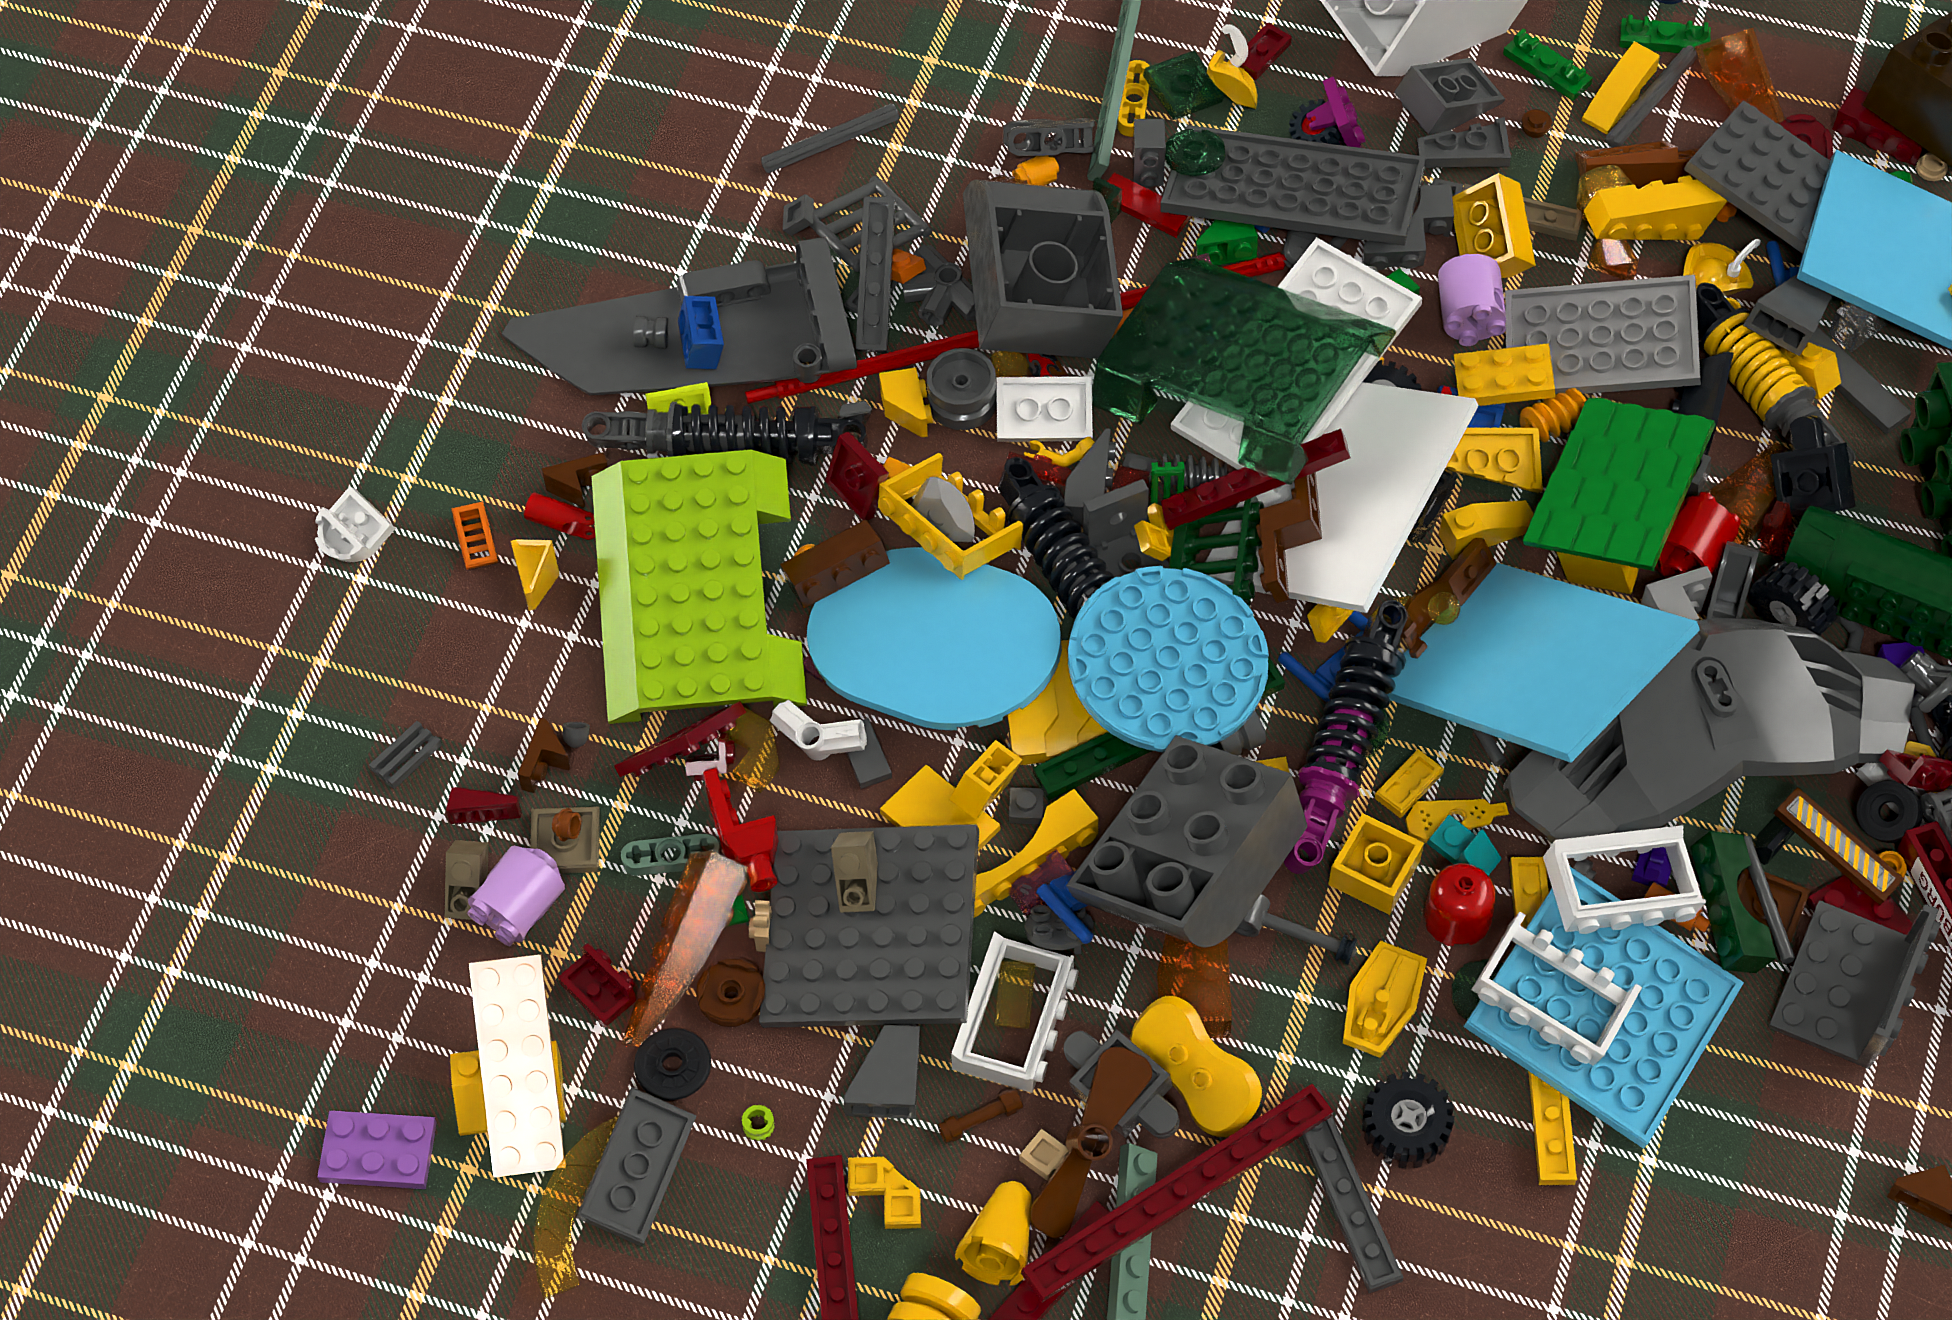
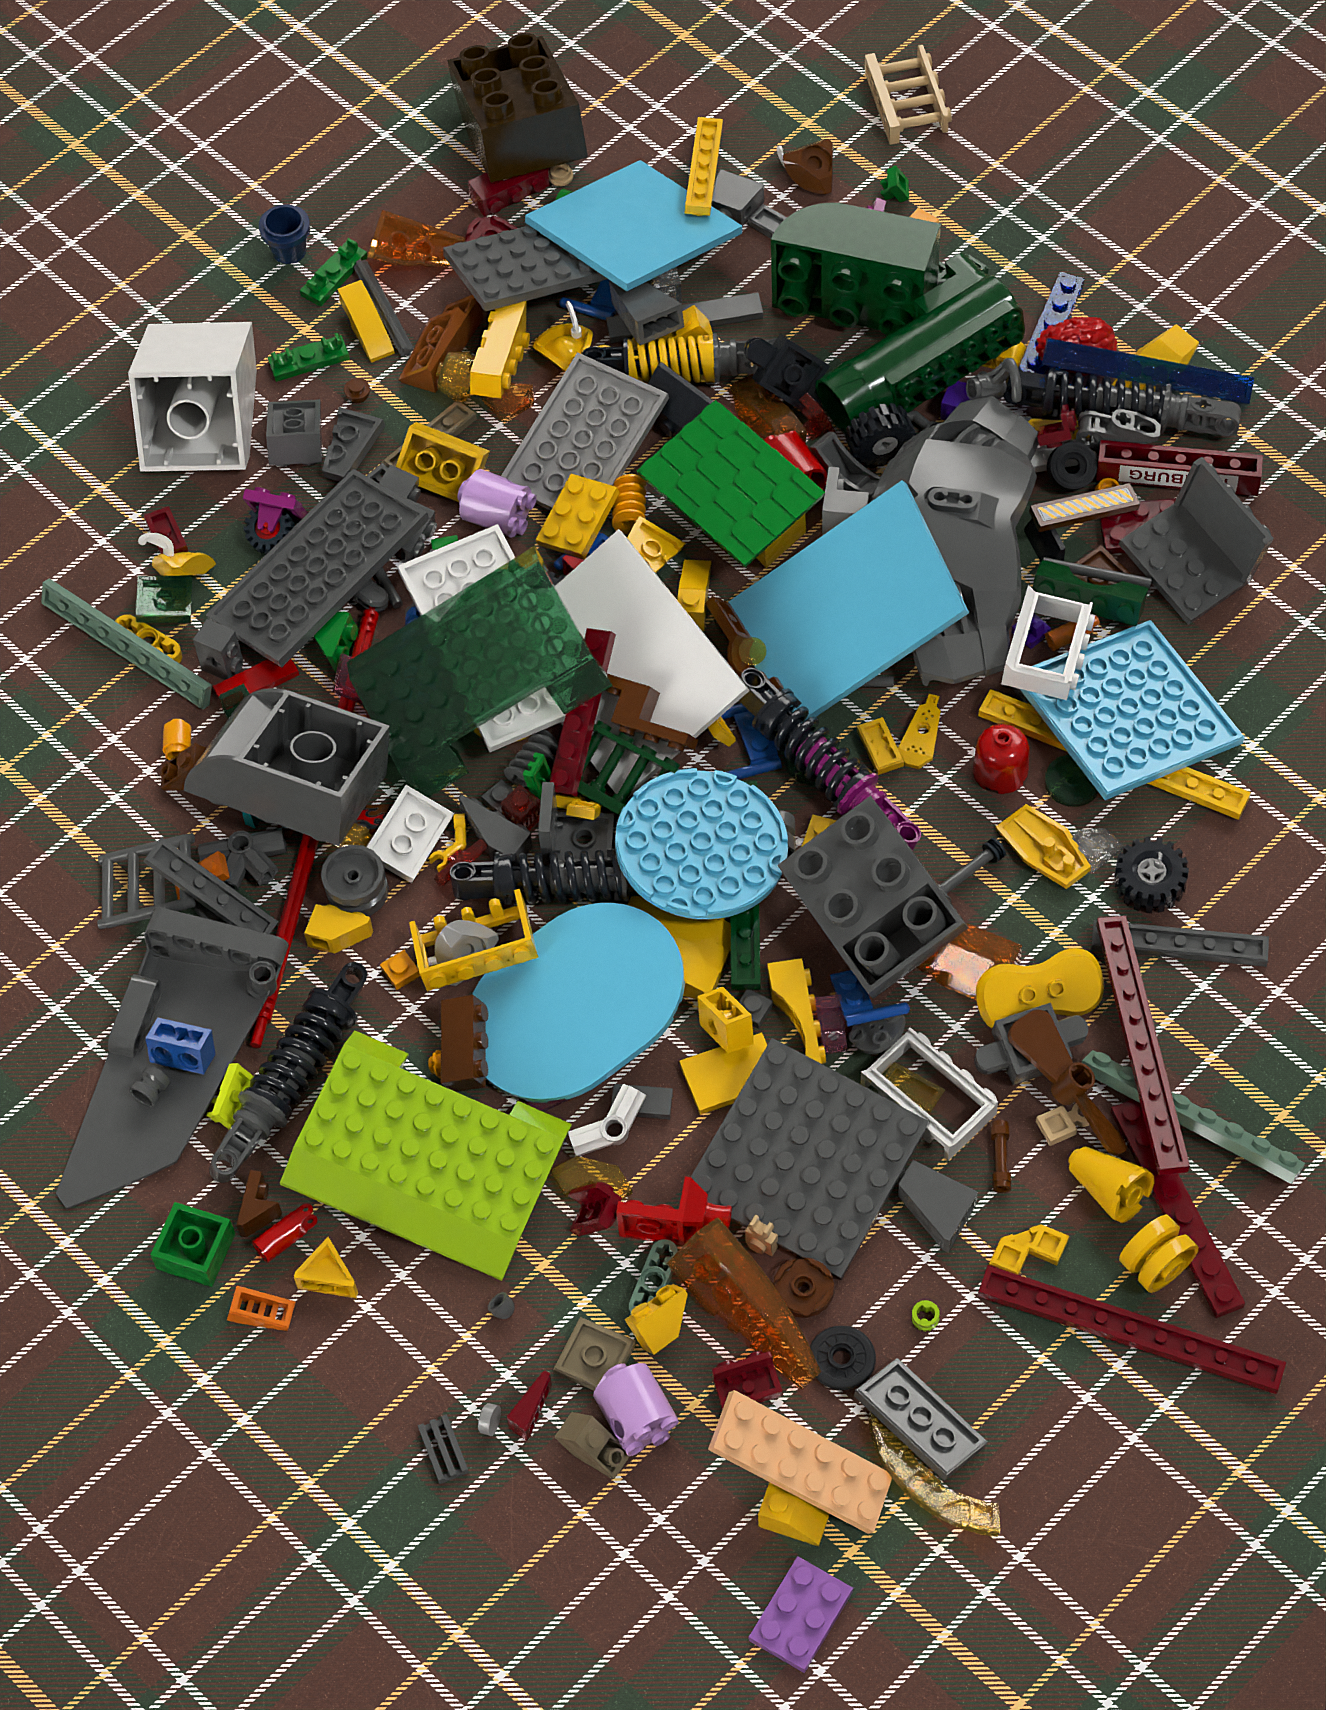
camera: 60 degrees left, 0 degrees up
white slope [315,486,396,562] -> none
reddish brown slope [517,717,571,793] -> none
dark orange plate [552,808,581,841] -> none
dark red plate [614,701,746,777] -> none
dark grey axle [761,103,899,173] -> none
dark grey tile [783,194,814,236] -> none
dark red plate [824,431,889,521] -> none
dark tan slope [831,831,878,913] -> none
dark grey tile [838,401,872,422] -> none
dark grey piece [1003,118,1095,156] -> none
clear green tile [1165,129,1225,176] -> none
yellow brick [1328,813,1424,915] -> none
teal slope [1427,815,1502,876] -> none
white window [1471,912,1642,1066] -> none
none -> green brick [150,1202,235,1287]
none -> light grey tile [478,1403,501,1436]
none -> yellow slope [625,1284,687,1355]
none -> clear slope [1072,828,1125,872]

